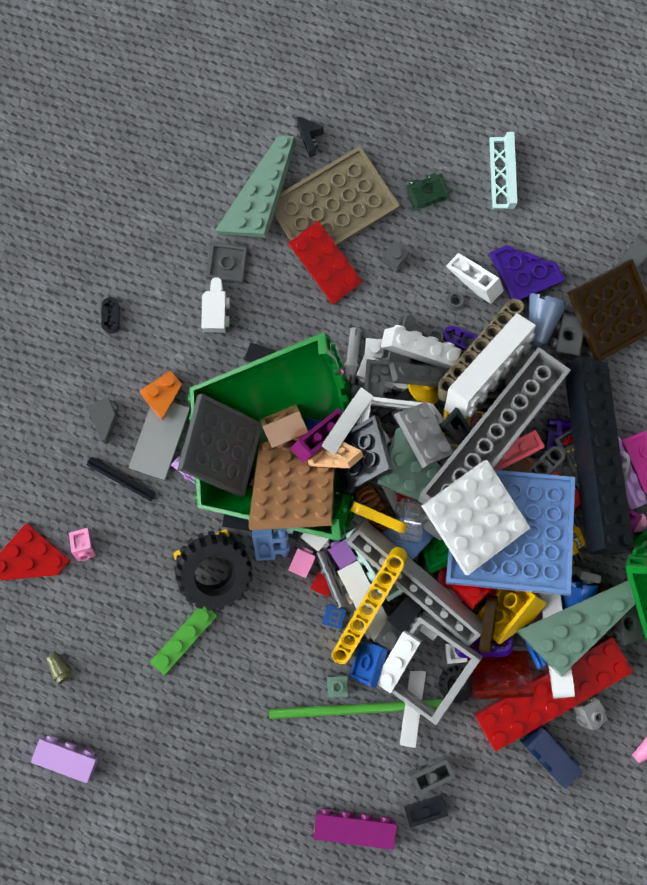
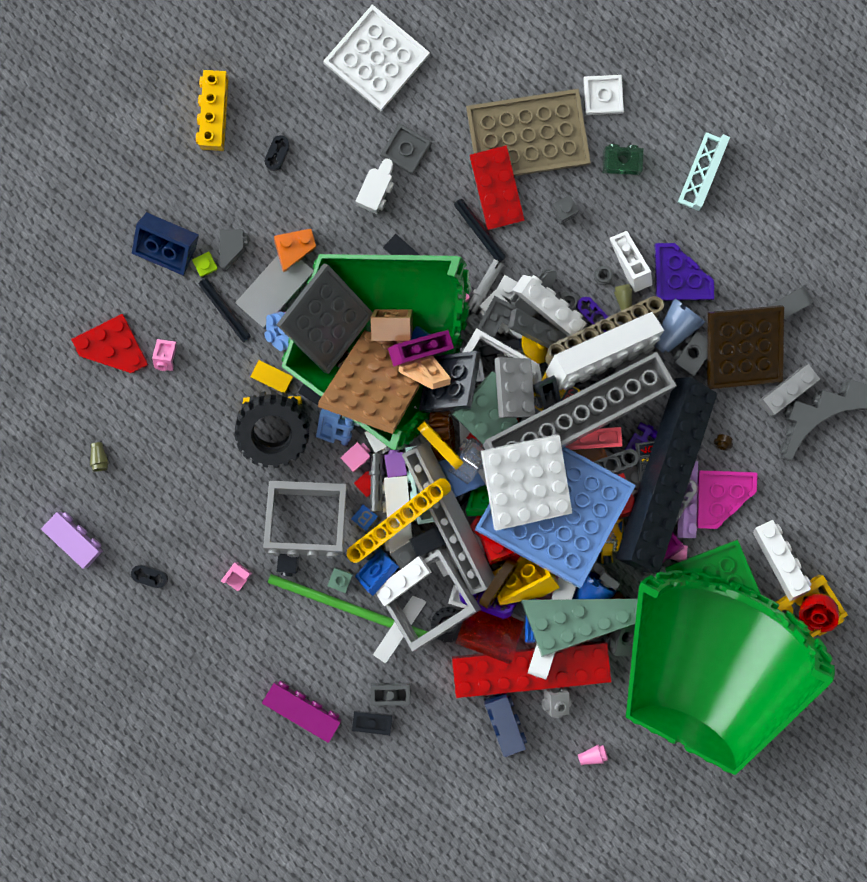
camera: 25 degrees right, 5 degrees up
bright green plate [150,606,218,675] -> none
sand green wing [215,136,297,238] -> none
black slope [296,116,323,158] -> none
white sticker [322,388,373,455] -> none
none -> black beam [131,565,168,588]
none -> dark blue slope [132,212,199,276]
none -> lime plate [192,251,218,278]
none -> yellow brick [196,70,229,151]
none -> bright pink panel [221,562,252,591]
none -> yellow tile [250,360,293,393]
none -> light grey window [263,481,347,559]
none -> medium blue plate [265,312,289,351]
none -> black brick [276,554,299,577]
none -> white plate [323,5,430,111]
none -> black axle [454,199,506,263]
none -> white tile [583,75,624,115]
none -> olive cone [614,284,632,311]
none -> dark brown plate [714,434,733,450]

